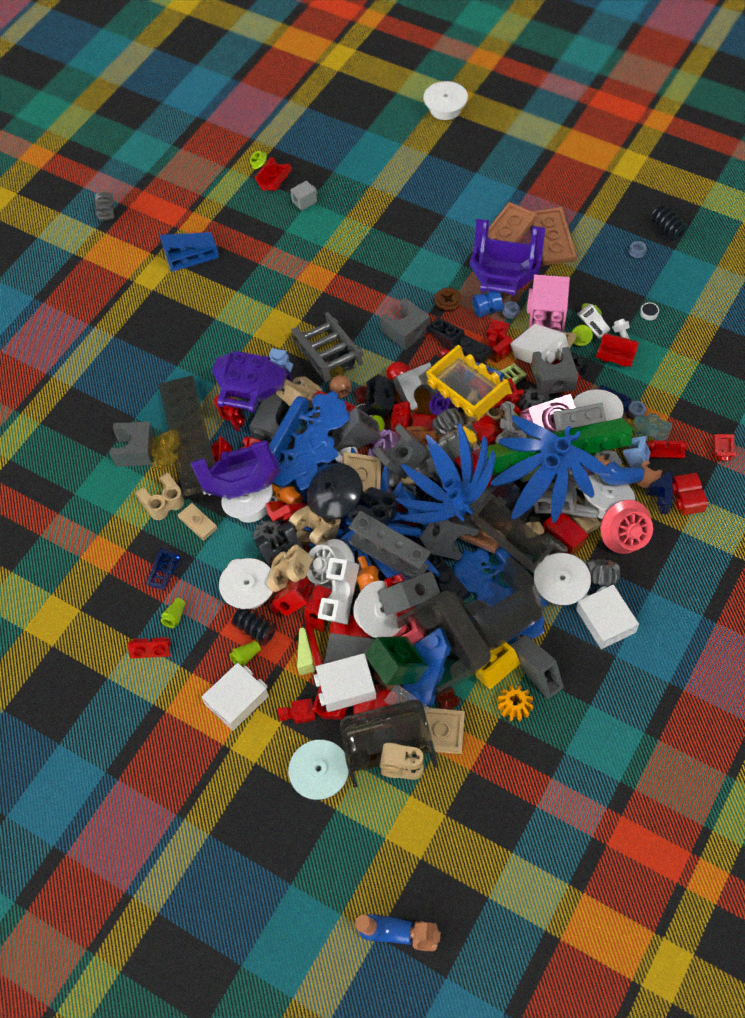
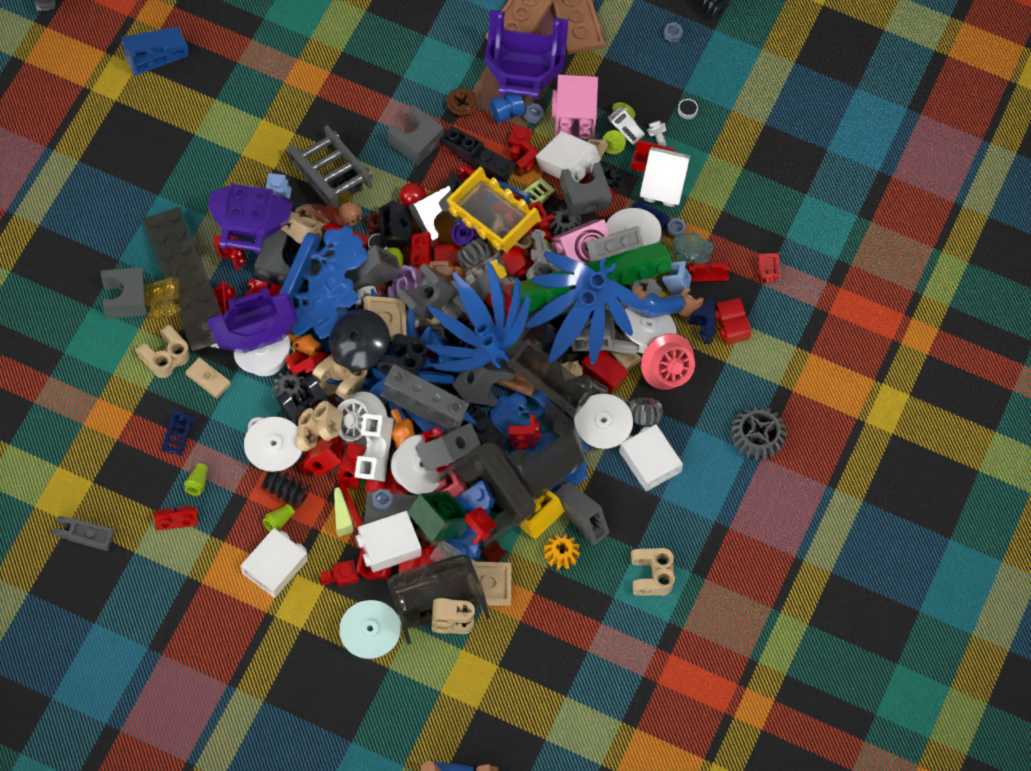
camera: 15 degrees left, 5 degrees up
none -> dark grey hinge [52,516,115,551]
none -> clear red dish [310,202,344,228]
none -> sand blue tile [373,489,393,511]
none -> red bracket [464,506,497,545]
none -> red bracket [509,414,541,450]
none -> tan piece [631,548,675,596]
none -> white brick [640,147,690,207]
none -> dark grey gear [730,405,787,461]

